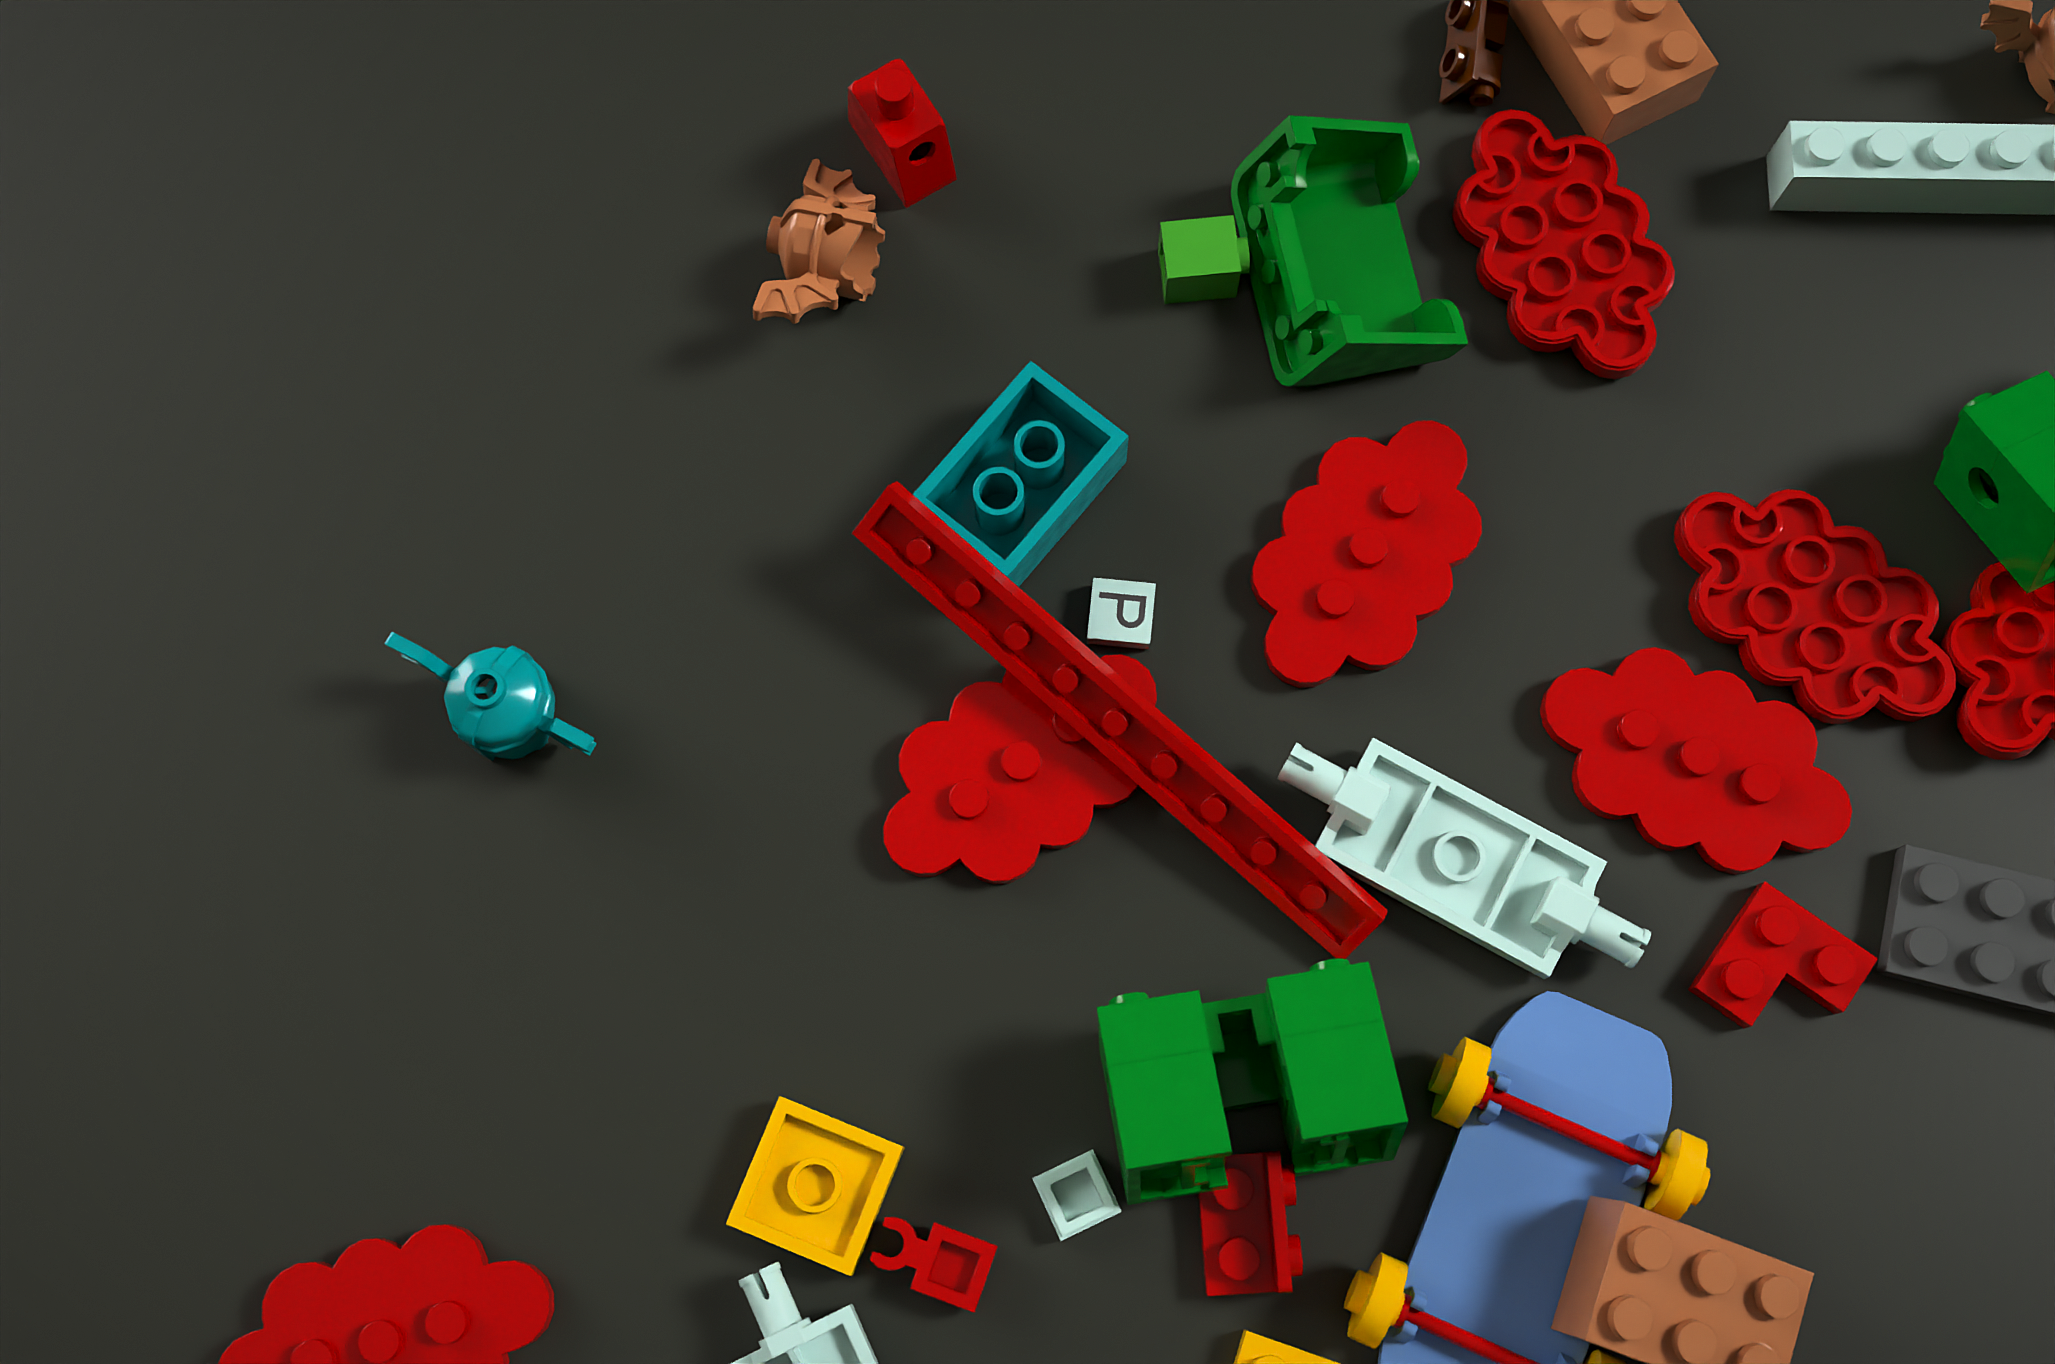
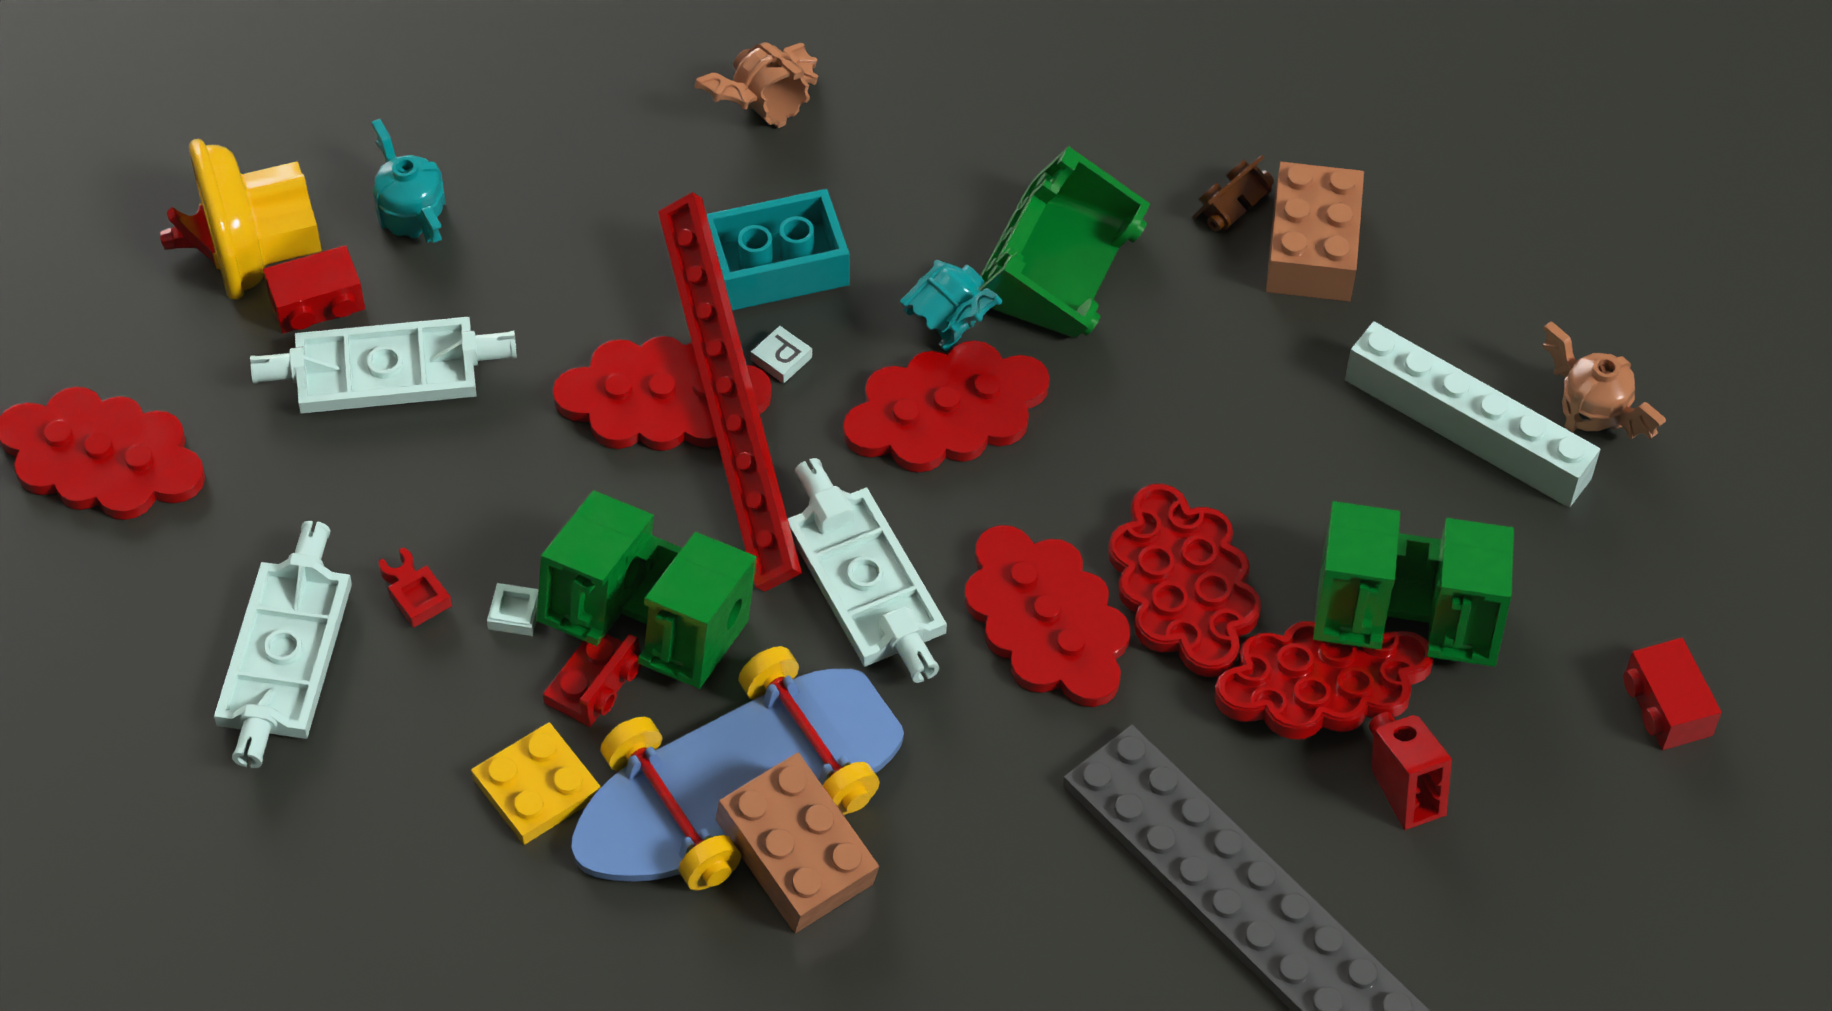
camera: 30 degrees right, 20 degrees down
yellow plate [726,1096,905,1276] -> none
red torso [848,58,957,208] -> none
bright green brick [1158,215,1250,304] -> none
red plate [1452,109,1675,379] -> none
red plate [1688,881,1878,1029] -> none
none -> yellow piece [160,139,322,300]
none -> light aqua plate [250,317,517,414]
none -> red brick [263,245,365,334]
none -> teal helmet [899,259,1002,351]

